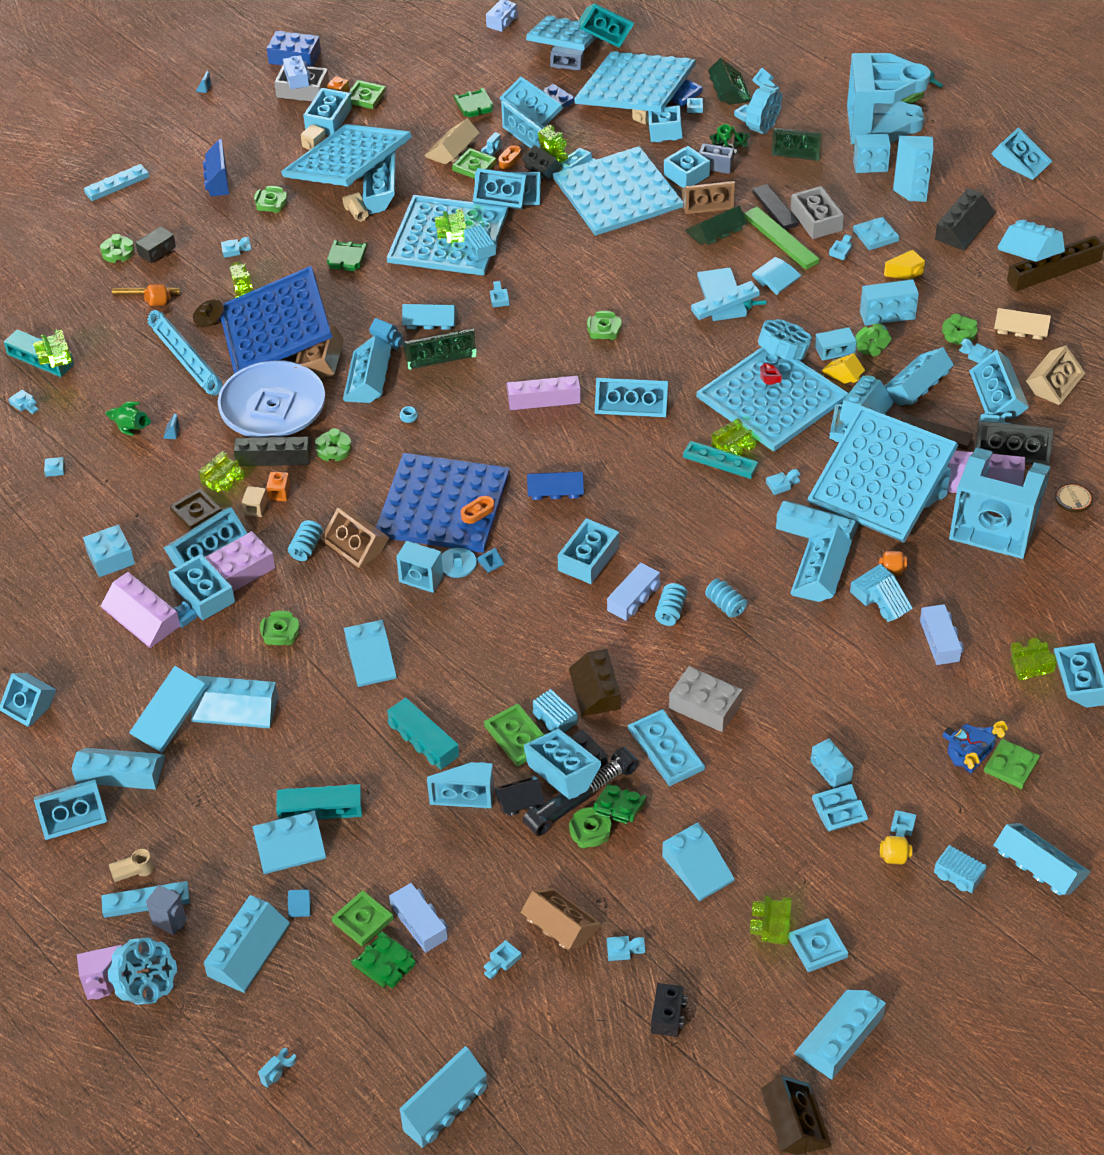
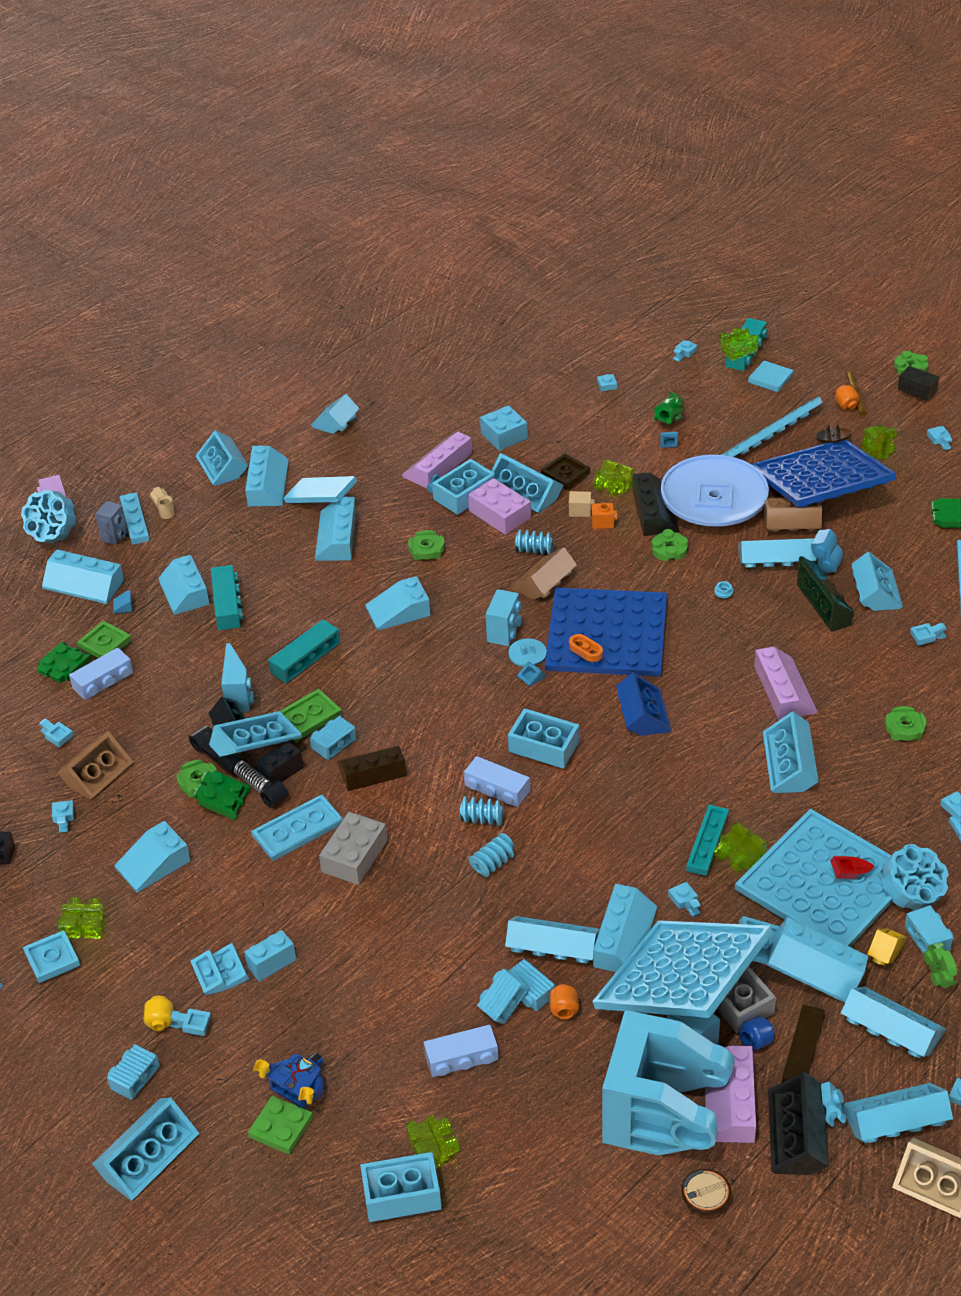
camera: 85 degrees right, 5 degrees down
none -> medium azure tile [748,361,794,392]

